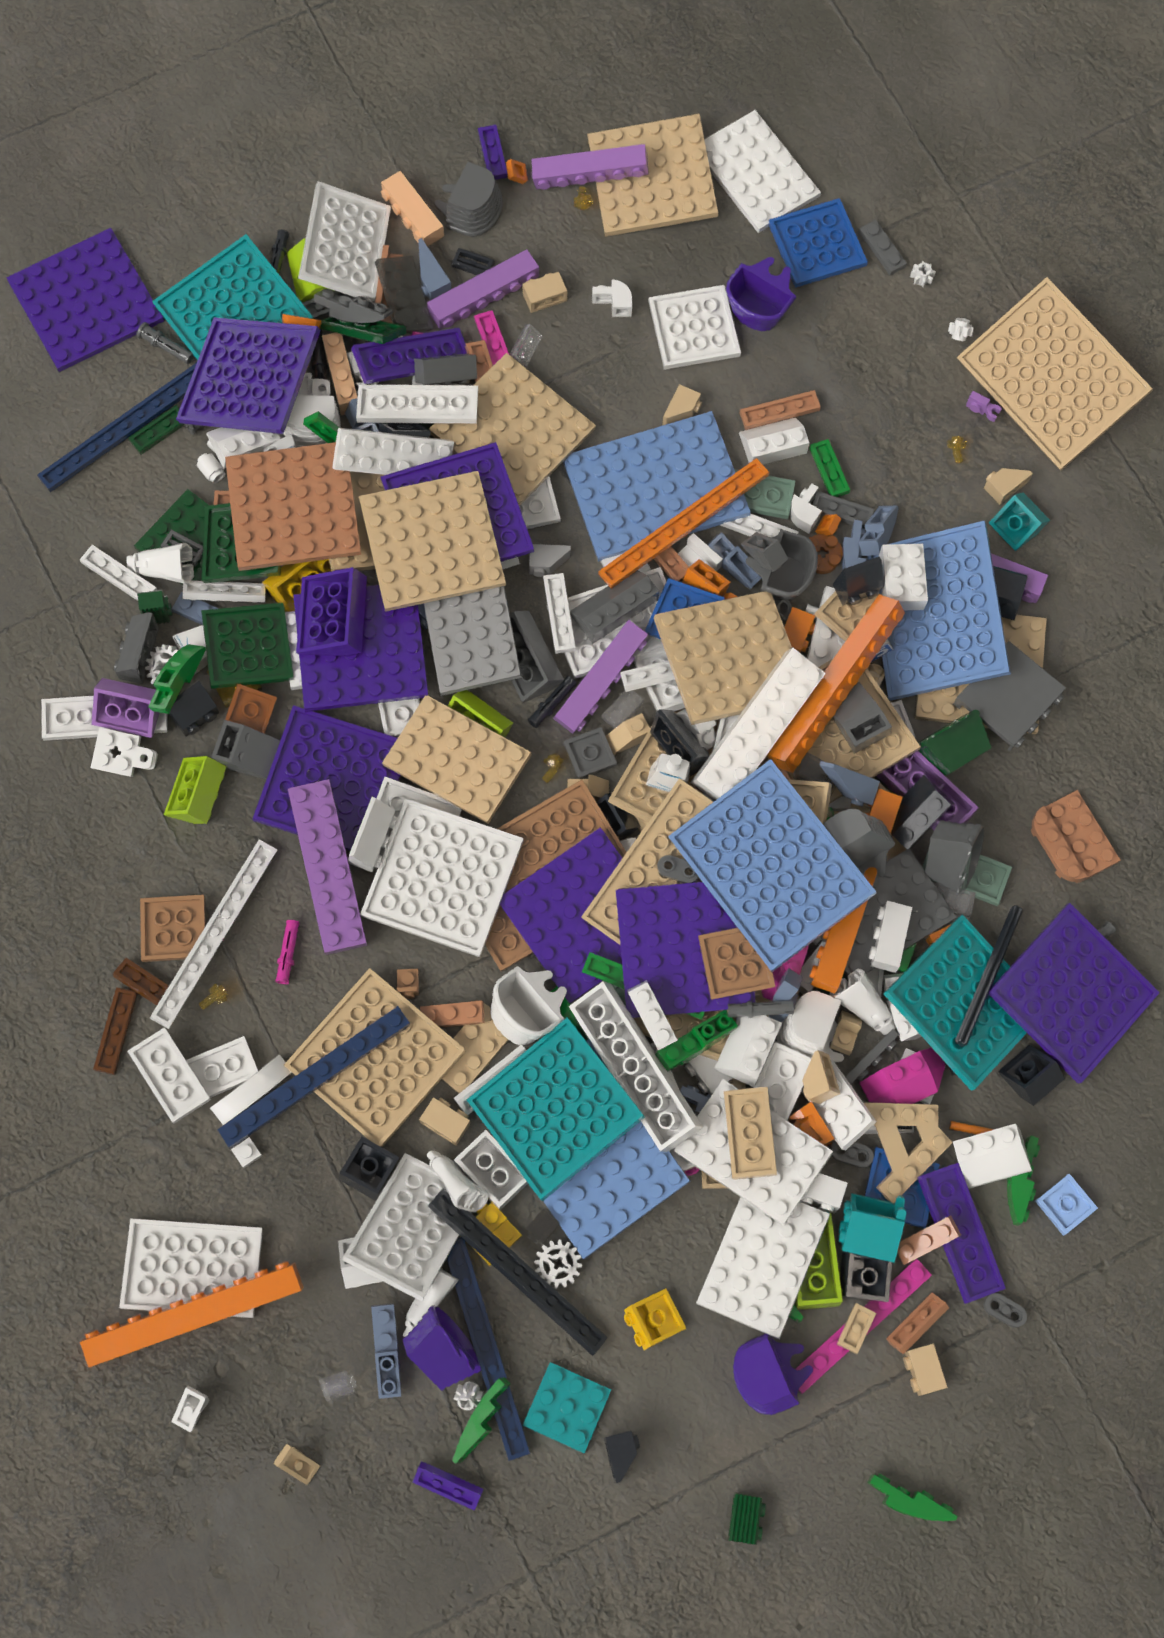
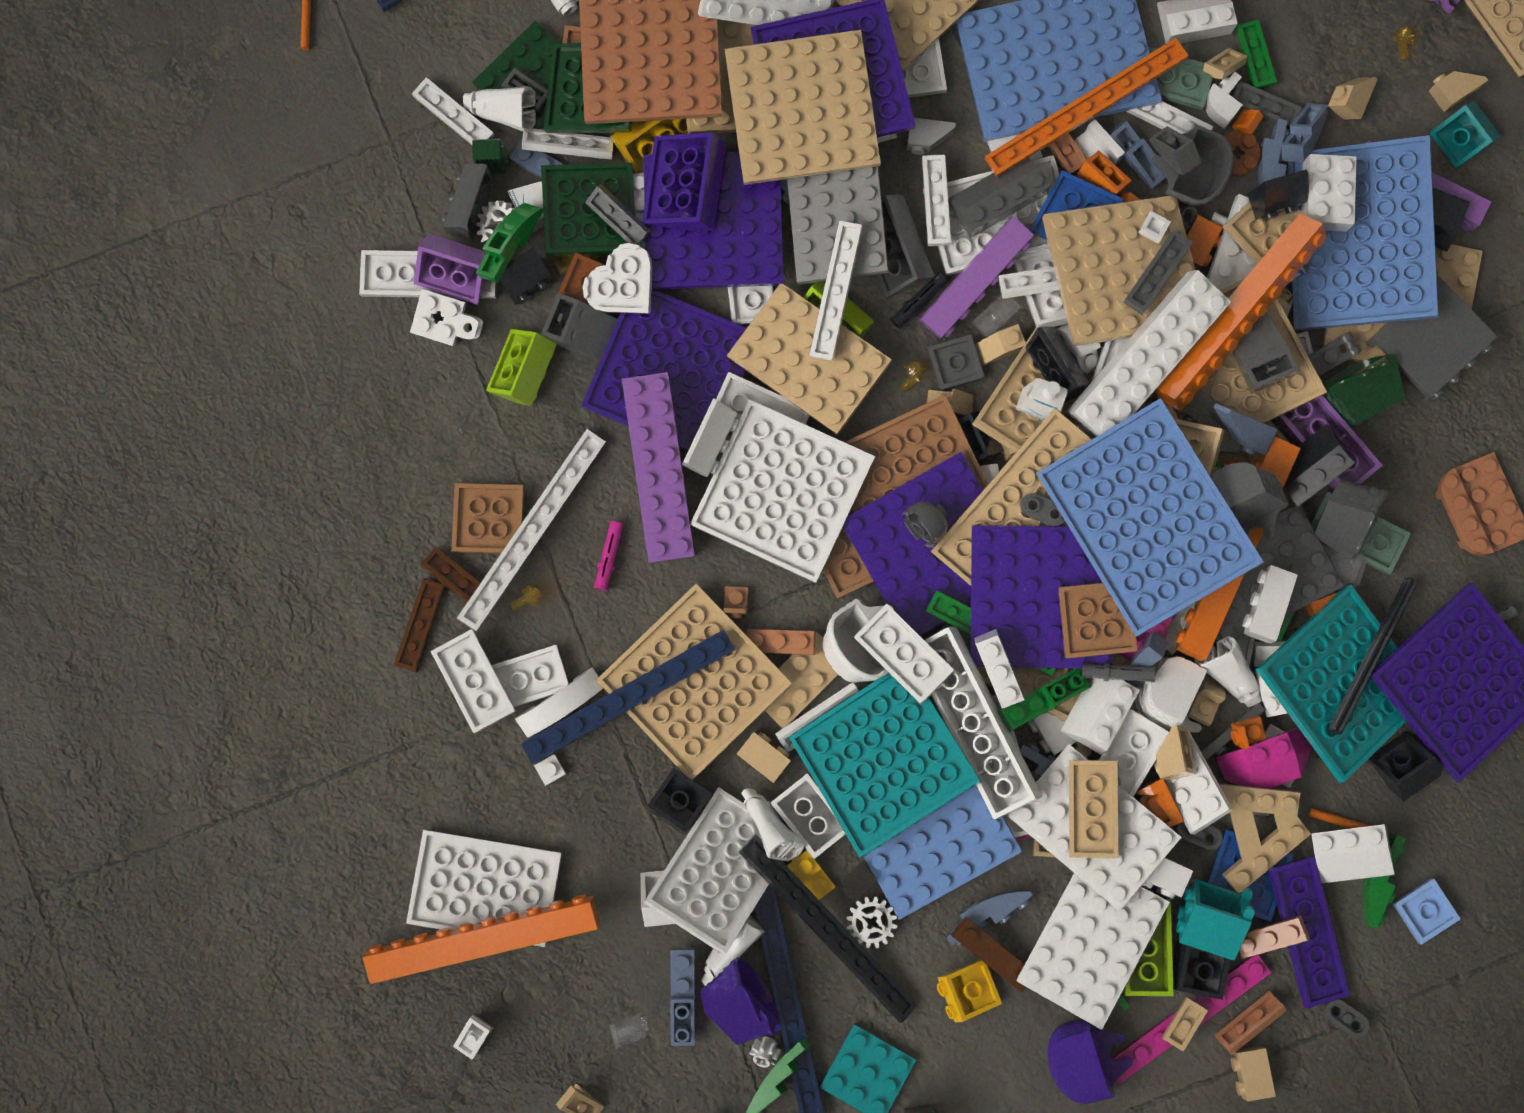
camera: 15 degrees right, 10 degrees up
none -> white plate [583,243,652,314]
none -> dark grey plate [585,184,651,246]
none -> white plate [809,221,863,361]
none -> white plate [854,604,955,704]
none -> dark grey cylinder [902,501,948,548]
none -> sand blue slope [945,890,1033,945]
none -> reddish brown plate [951,917,1027,993]
none -> dark grey plate [1123,229,1193,315]
none -> white plate [1138,211,1171,244]
none -> tan plate [1203,48,1248,80]
none -> orange bracket [1231,716,1266,749]
none -> dark grey plate [1308,331,1362,376]
none -> tan slope [1328,77,1378,120]

